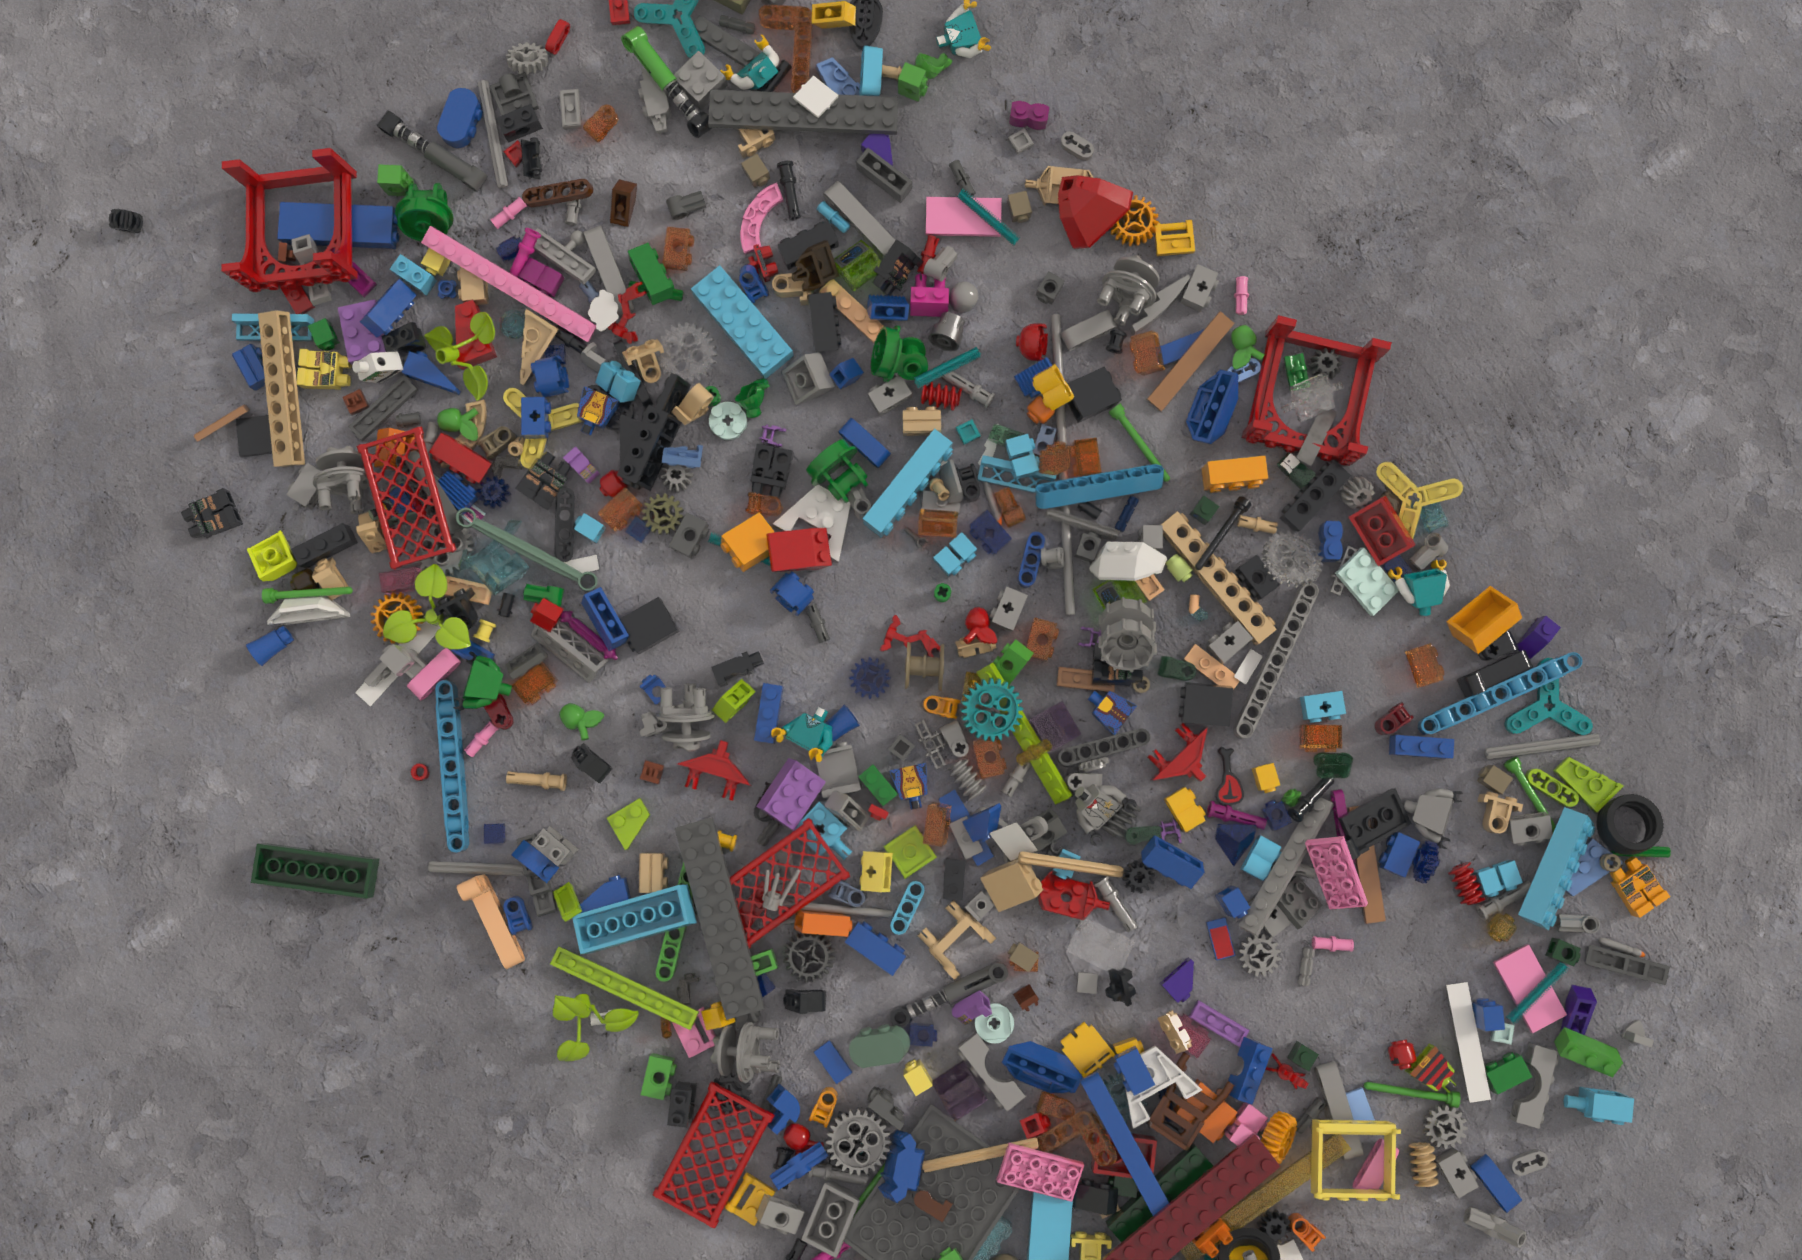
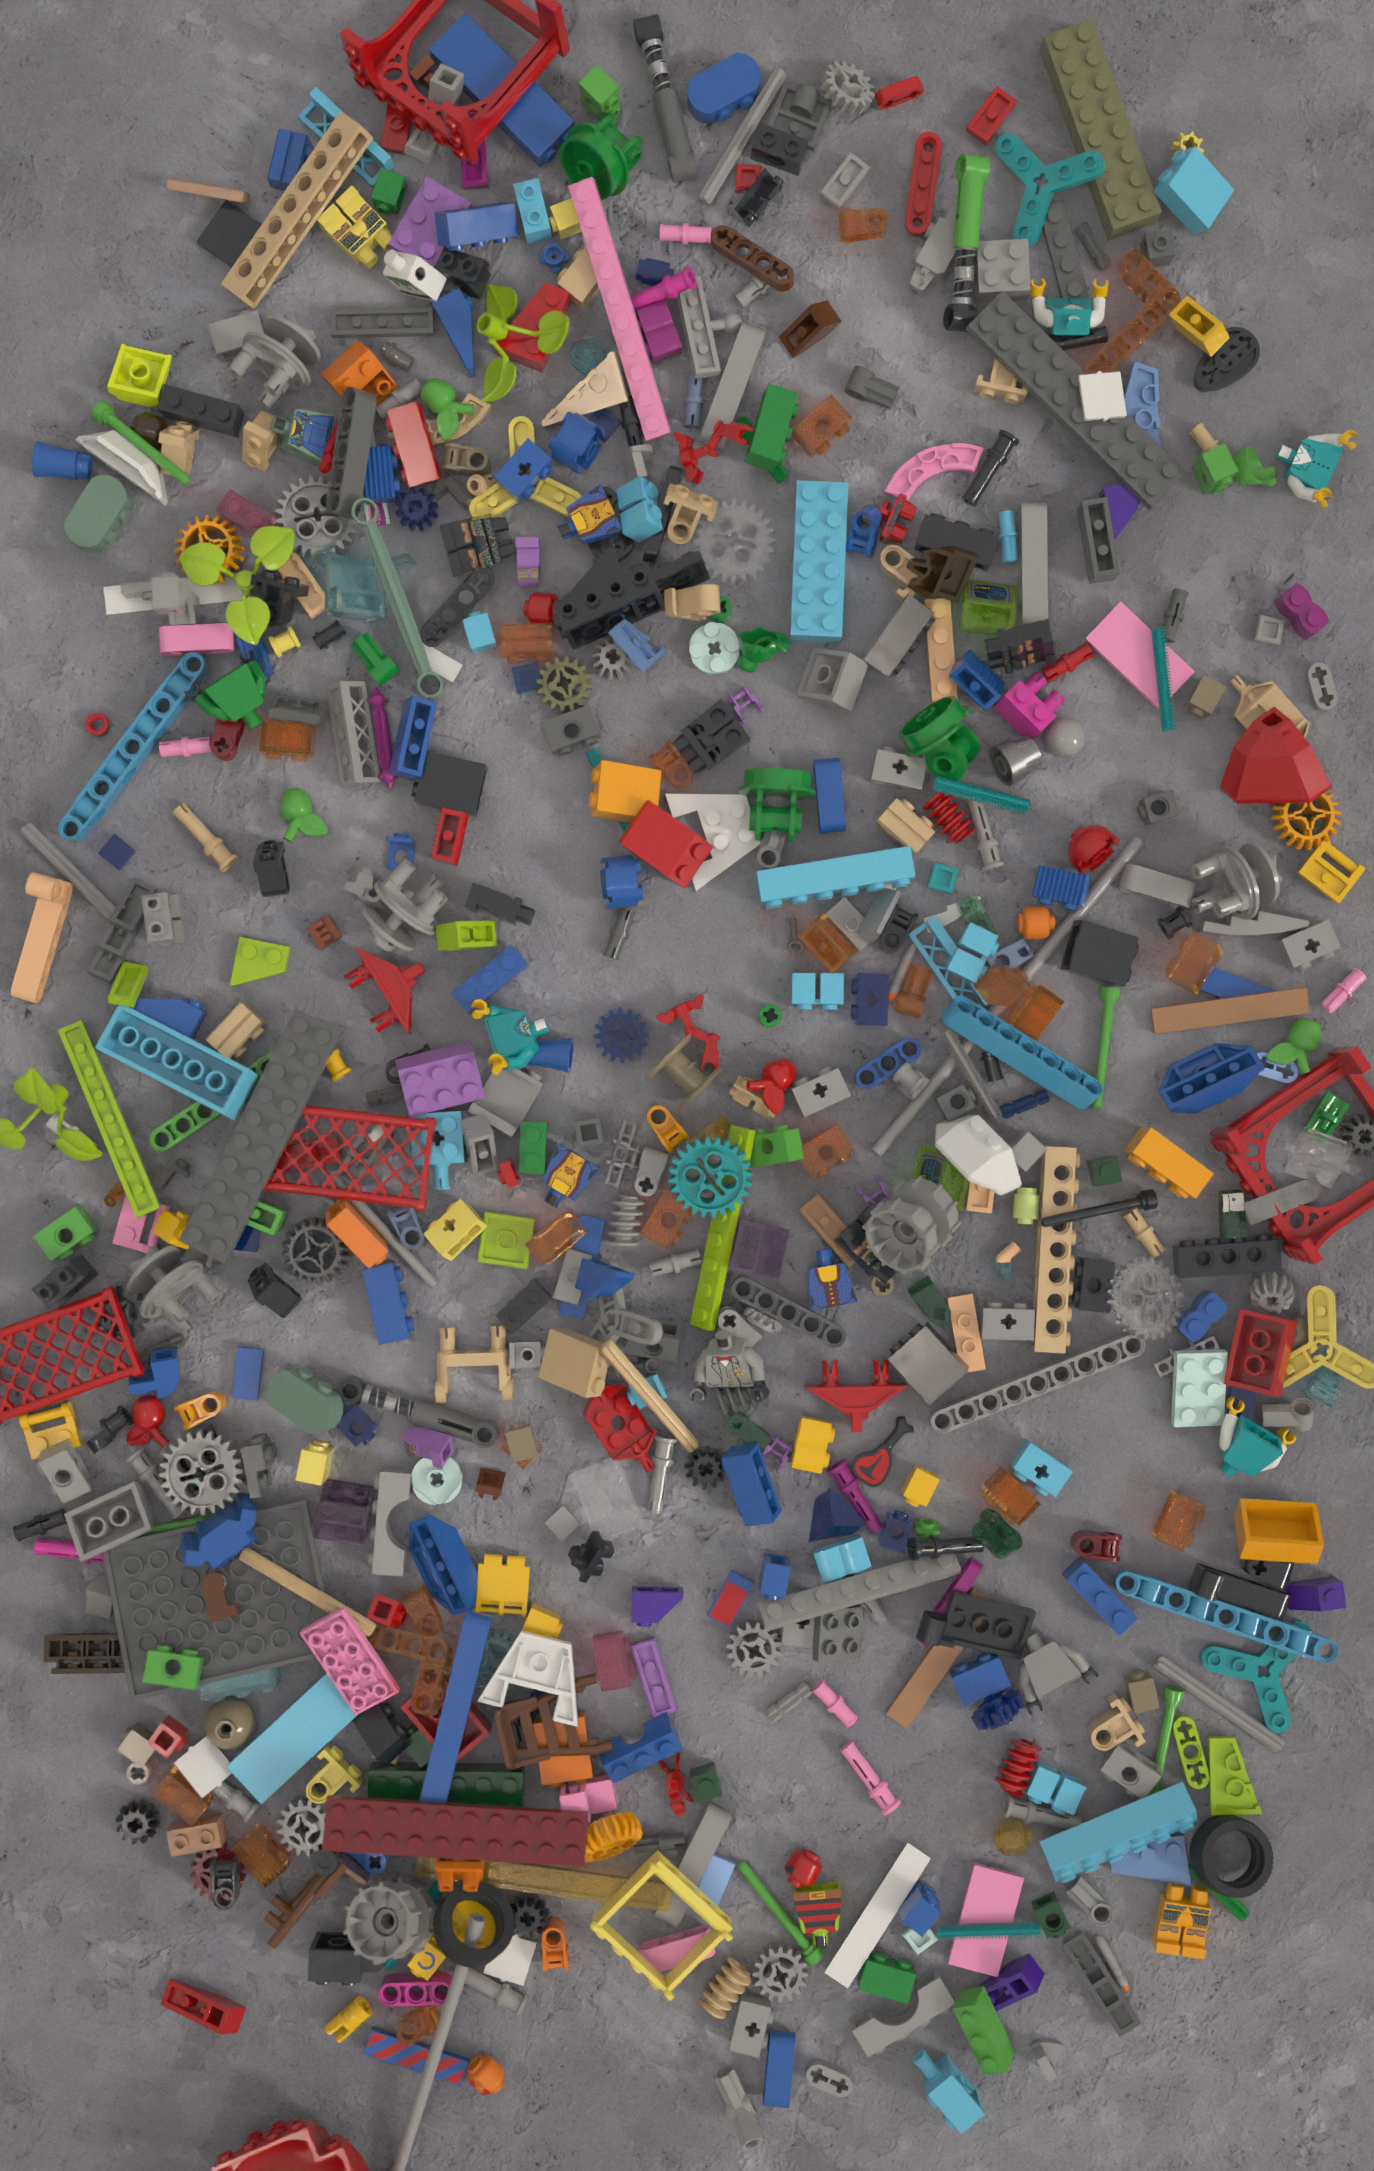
camera: 45 degrees right, 5 degrees up
black hips [181,488,243,538] -> none
copper tile [343,389,369,415] -> none
red door [356,426,456,570] -> none
blue piece [503,896,532,936] -> none
blue brick [511,840,559,883] -> none
red brick [530,598,564,633] -> none
white sticker [588,290,619,331] -> none
dark tan brick [741,154,770,188] -> none
light grey plant [762,869,801,911] -> none
blue piece [770,1141,828,1191] -> none
blue brick [829,358,864,389] -> none
medium azure beam [859,45,883,96] -> none
medium azure beam [890,880,925,935] -> none
light grey piece [924,246,957,281] -> none
tan pin [929,478,950,501] -> none
white sticker [990,823,1037,861] -> none
clear yellow pin [1016,739,1052,766] -> none
yellow brick [1033,364,1074,411] -> none
blue brick [1113,1046,1155,1096] -> none
tan hinge [1157,1010,1192,1054] -> none
white sticker [1234,649,1262,684] -> none
bright pink tile [1305,836,1368,909] -> none
dark tan bush [1599,853,1621,872] -> none
none -> sand green brick [64,475,133,553]
none -> red brick [431,808,469,866]
none -> bright pink pin [840,1741,901,1816]
none -> red plate [904,132,942,237]

